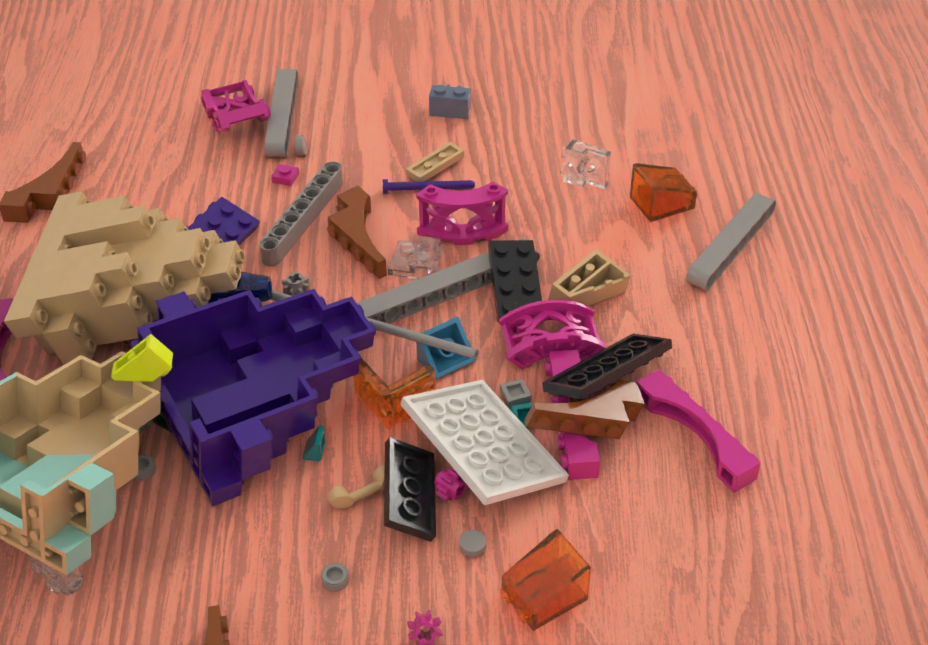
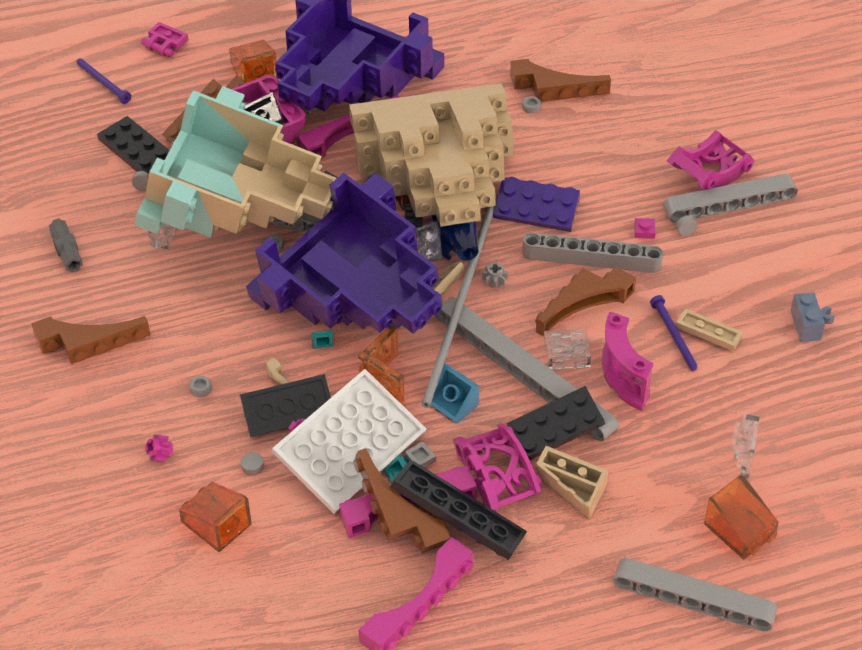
camera: 75 degrees right, 5 degrees up
neon yellow slope [111,334,173,382] -> none

